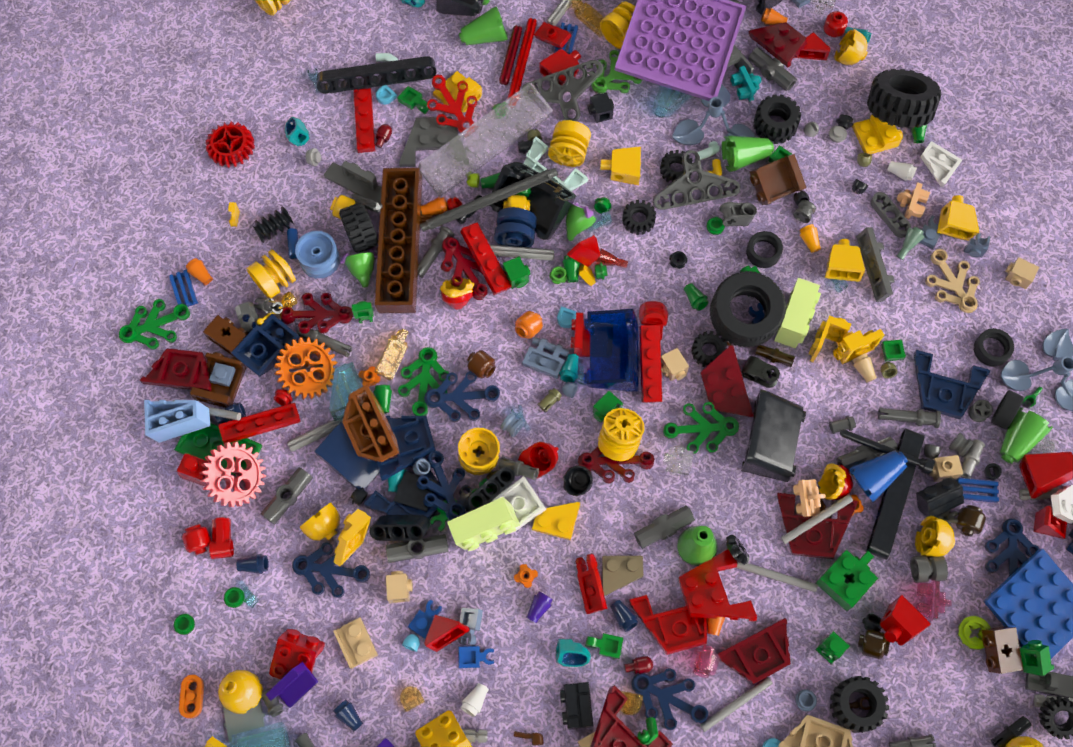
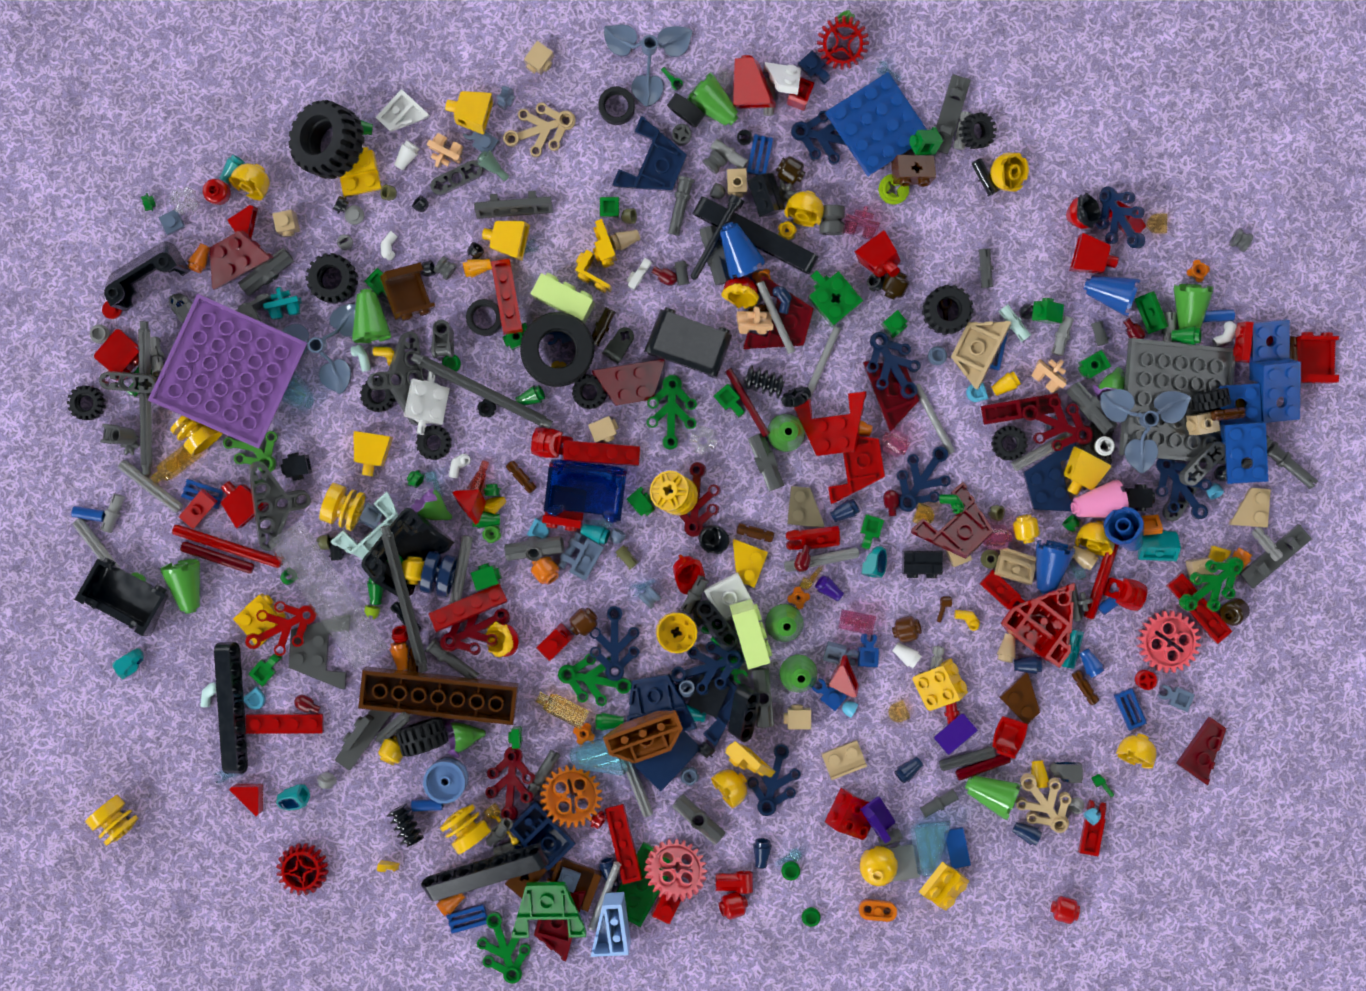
camera: 90 degrees left, 20 degrees up
none -> red slope [229,784,263,816]
none -> tan brick [272,210,300,237]
none -> sand blue plate [359,502,383,529]
none -> white arm [380,231,398,261]
none -> white plate [404,371,450,435]
none -> dark grey piece [411,353,553,429]
none -> black beam [421,844,549,901]
none -> white arm [448,454,471,478]
none -> black hinge [467,242,484,259]
none -> red plate [491,258,523,335]
none -> dark grey piece [504,536,565,561]
none -> reddish brown axle [506,461,537,493]
none -> green wing [511,882,587,938]
none -> red torso [536,623,574,661]
none -> white plate [627,258,652,291]
none -> dark red cylinder [651,266,677,286]
none -> sand blue plate [680,767,699,786]
none -> green plate [713,384,744,418]
none -> dark red bar [725,368,770,437]
none -> reddish brown axle [737,523,774,542]
none -> black piece [743,365,785,399]
none -> bright green cone [765,604,804,642]
none -> dark blue arm [773,286,791,314]
none -> yellow plate [778,221,797,240]
none -> bright green cone [779,655,818,693]
none -> light grey axle [784,547,859,572]
none -> dark red cylinder [794,545,811,572]
none -> clear yellow hand [799,567,822,589]
none -> clear pink hips [838,609,876,635]
none -> dark blue plant [866,332,921,399]
none -> reddish brown head [892,616,922,643]

